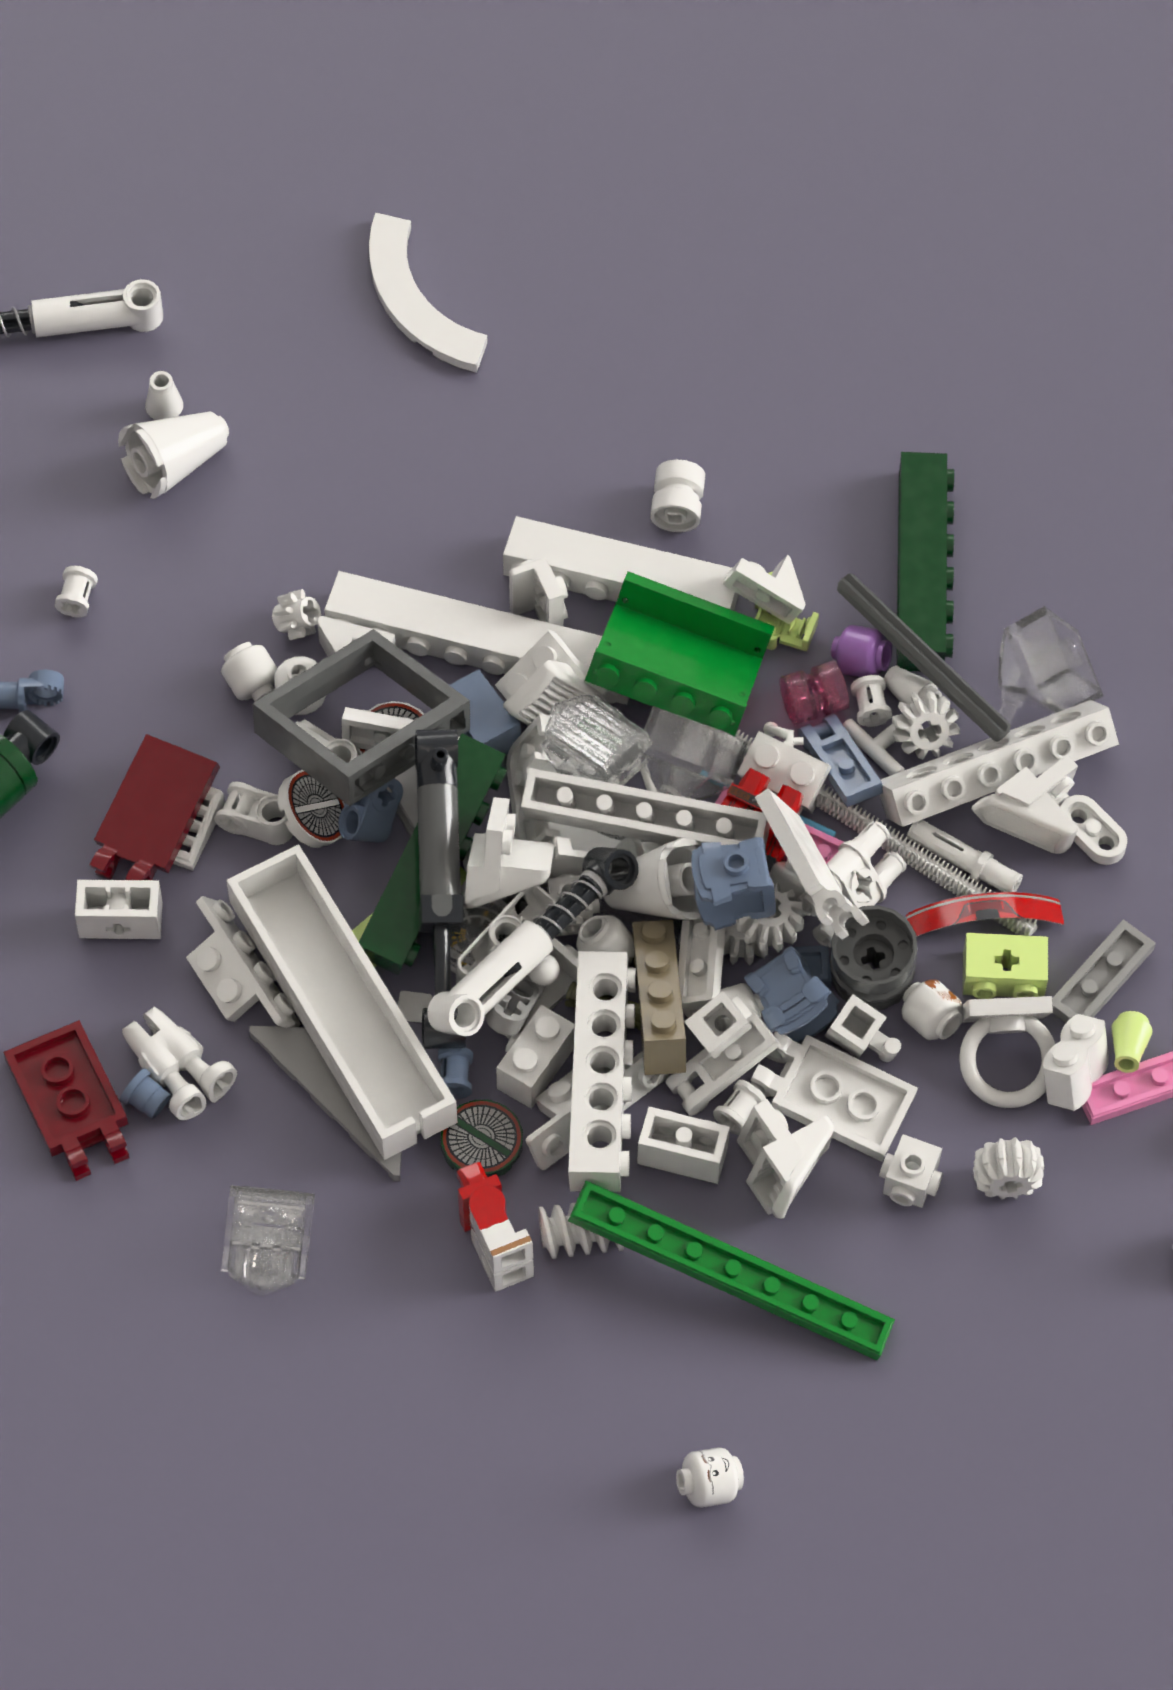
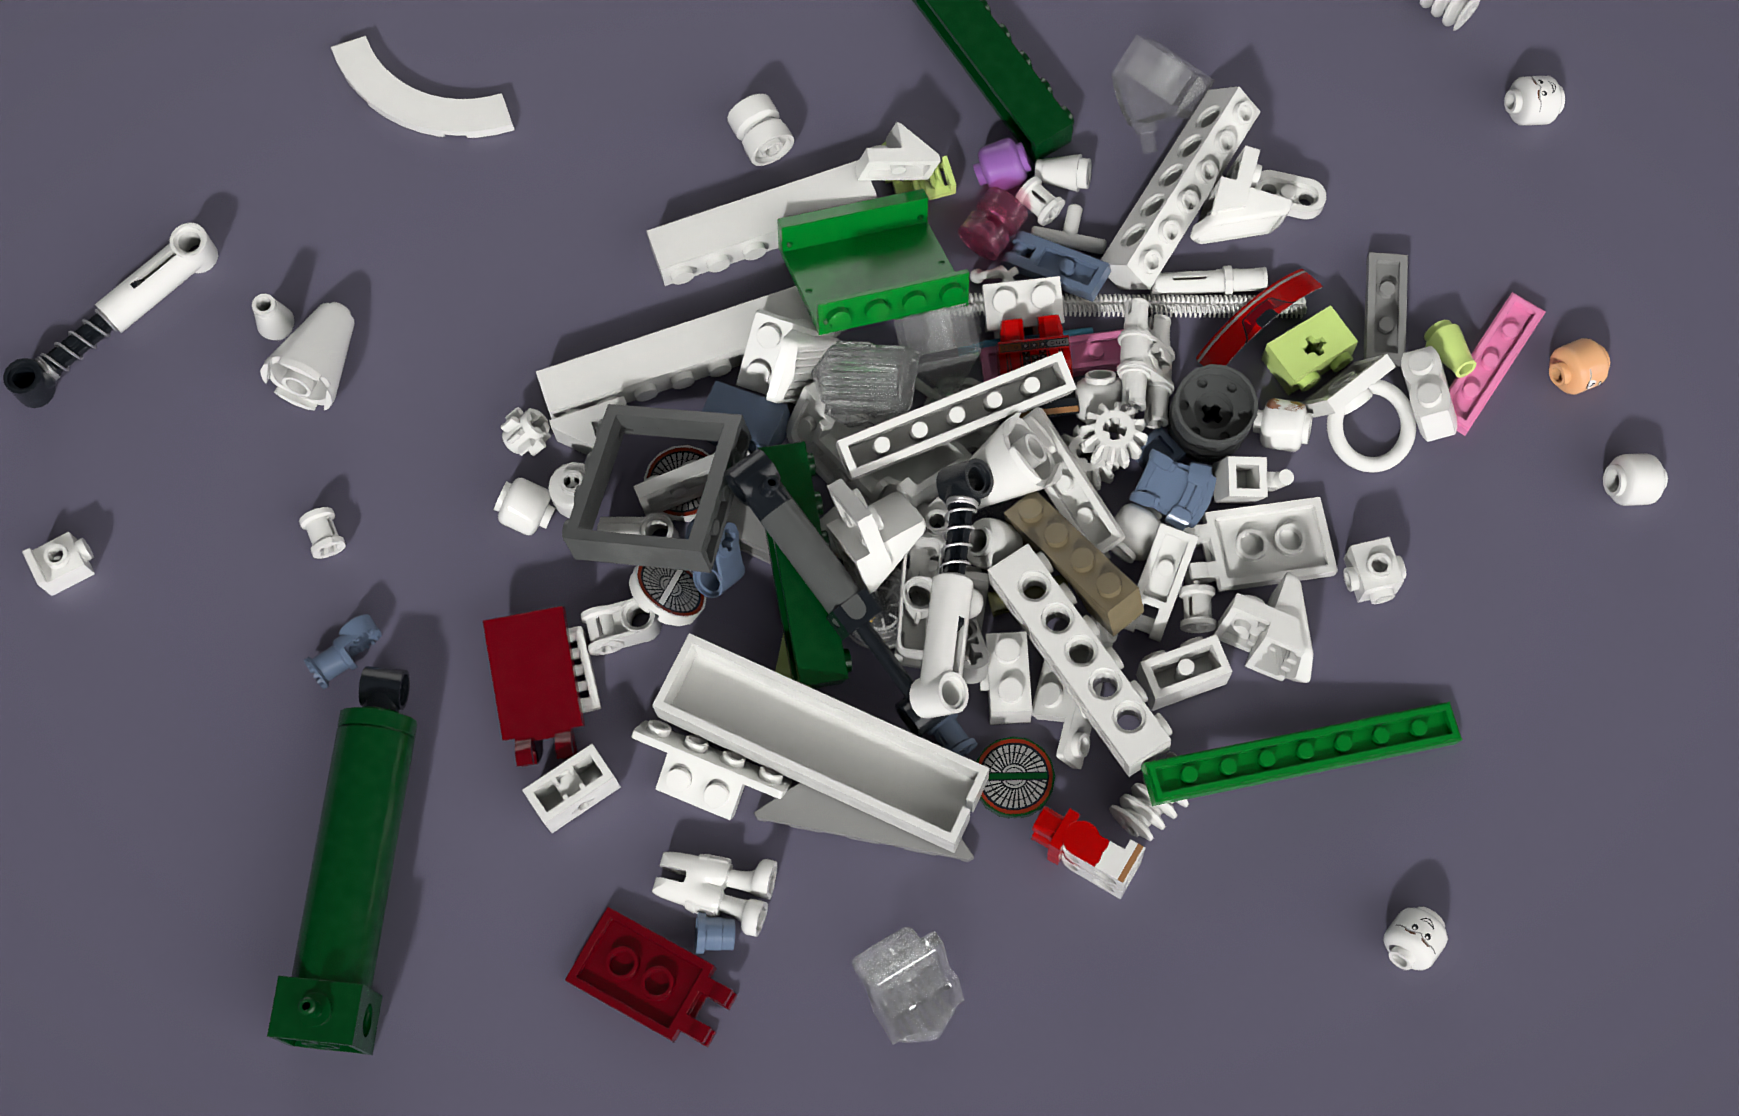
camera: 30 degrees left, 10 degrees up
white sticker [398,991,432,1023] -> none
white bracket [509,557,568,626] -> none
white brick [684,991,752,1060] -> none
sand blue piece [691,837,776,931] -> none
white tile [755,789,869,940] -> none
dark grey axle [837,573,1011,742] -> none
white gear [892,690,960,760] -> none
white gear [973,1137,1044,1200] -> none

